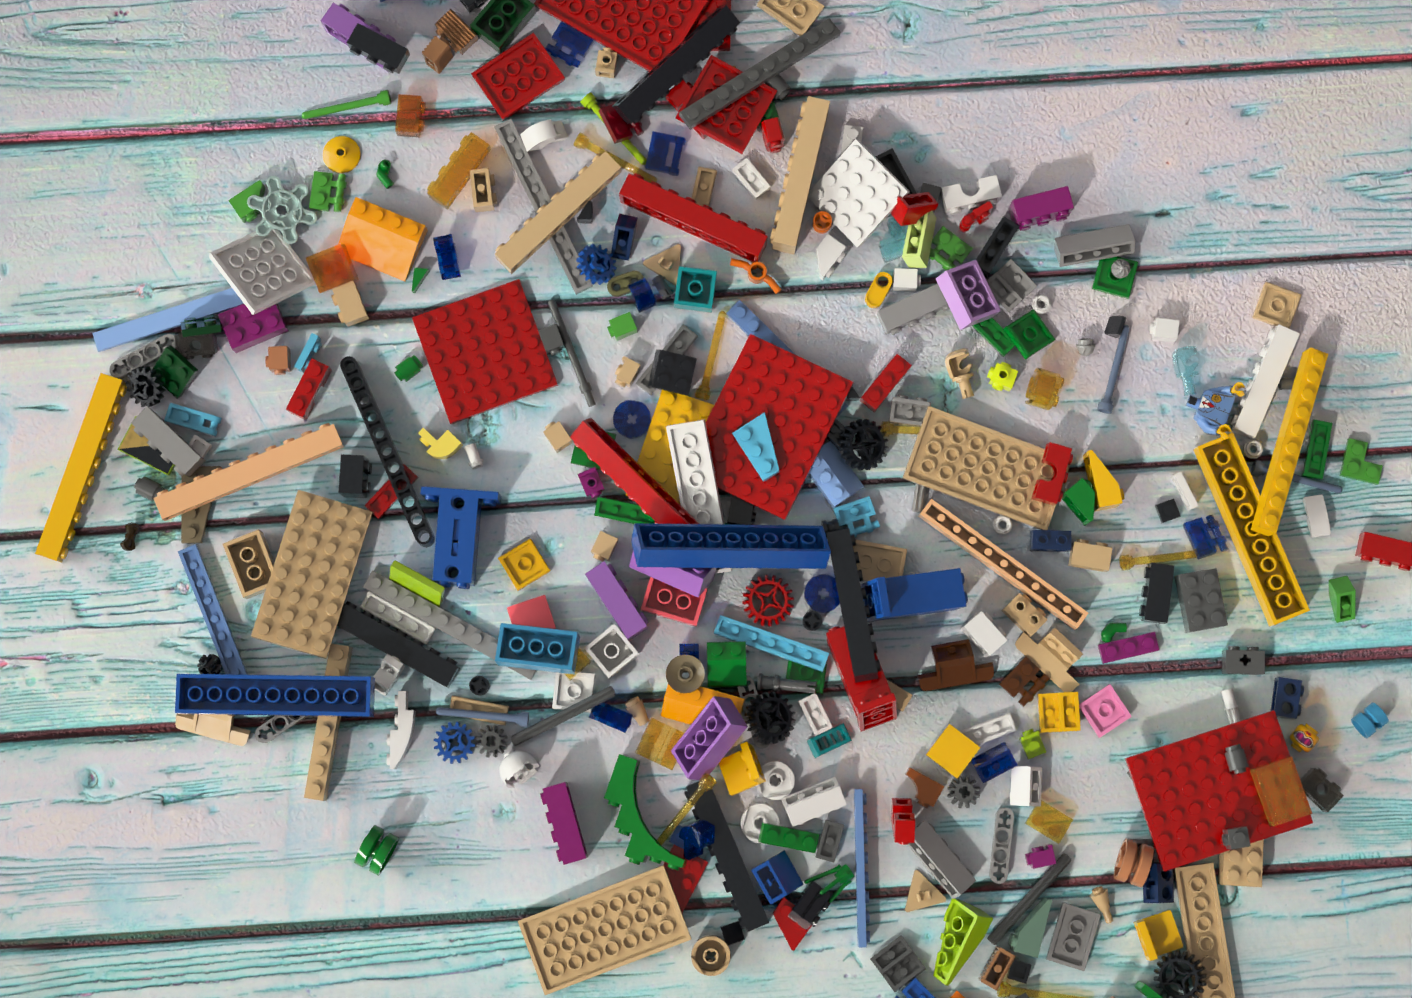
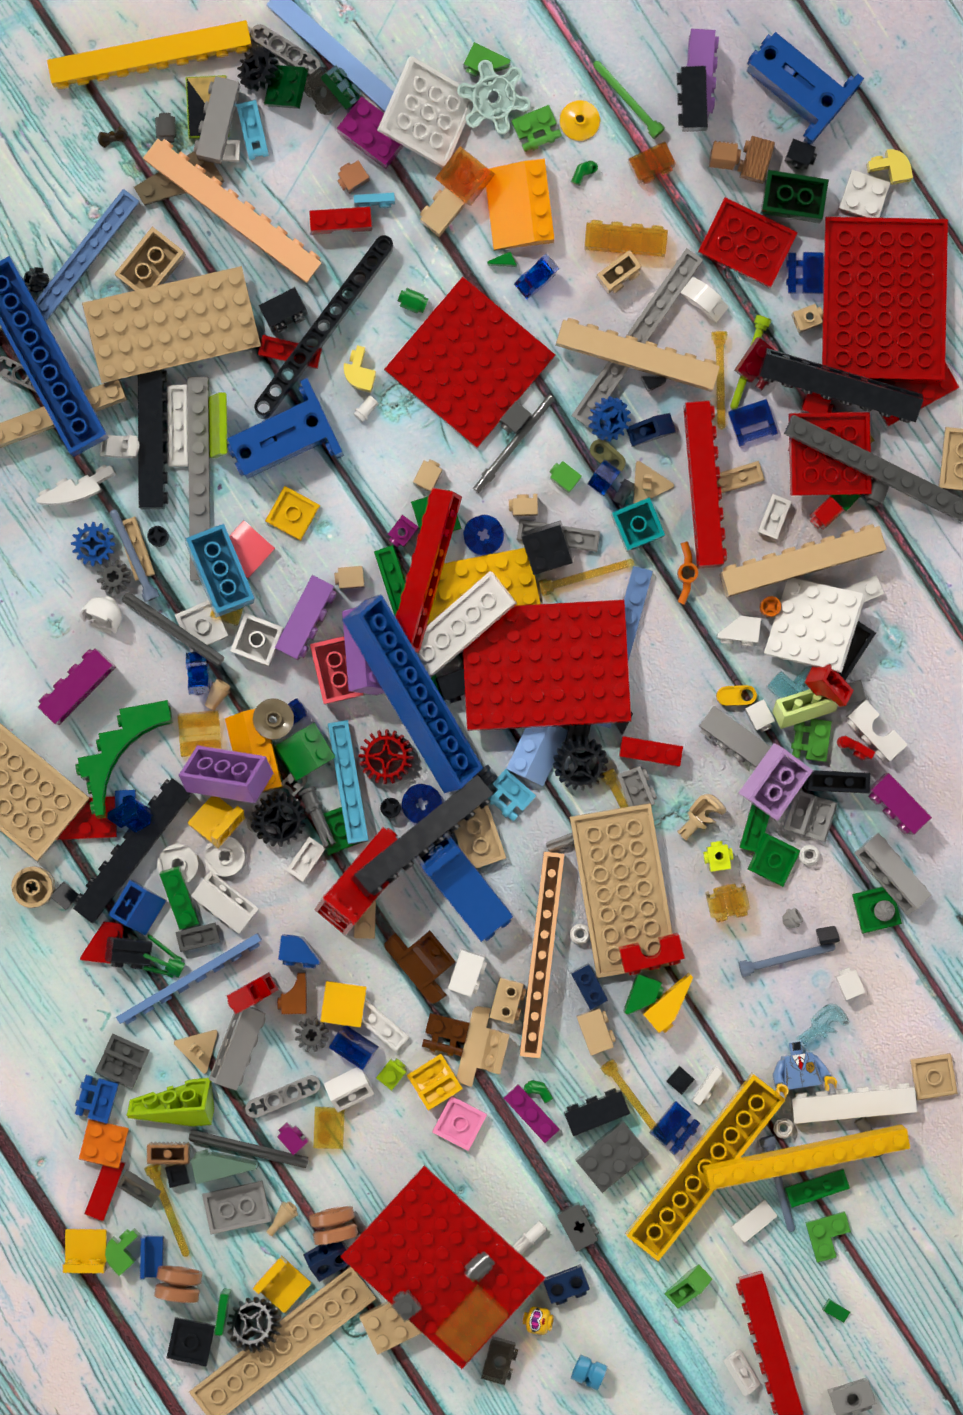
camera: 60 degrees right, 5 degrees up
clear yellow piece [657,773,716,845] -> none
medium azure wing [732,412,780,482] -> none
teal slope [807,723,852,758] -> none
none -> blue slope [278,934,321,968]

